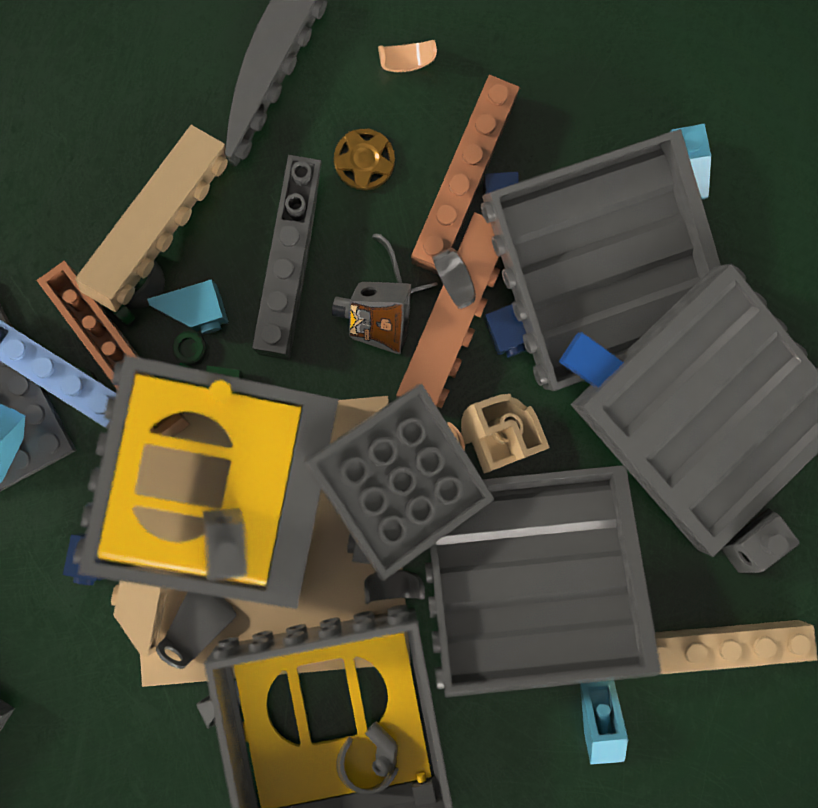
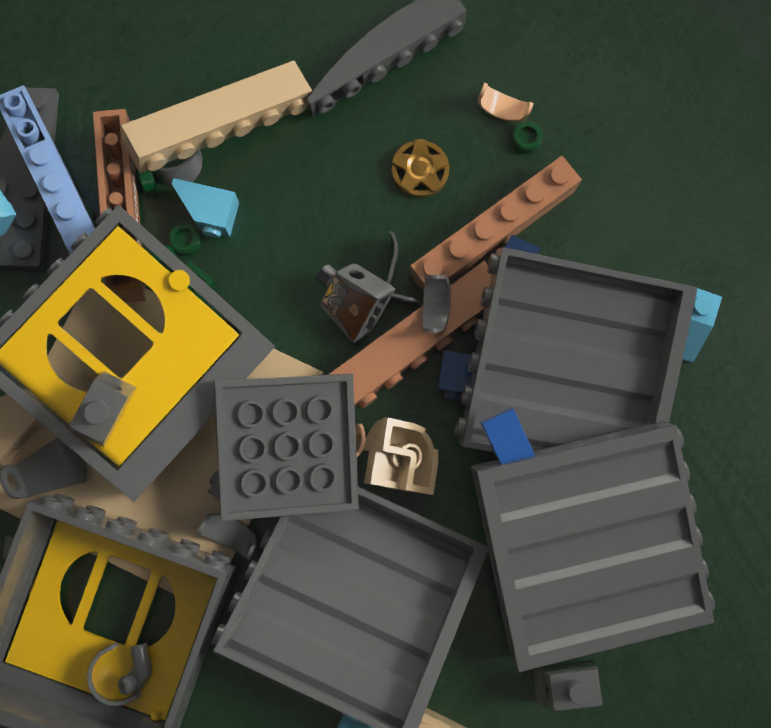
camera: 25 degrees right, 5 degrees down
dark grey slope [252,155,321,360] -> none
none -> dark green tile [511,121,543,154]

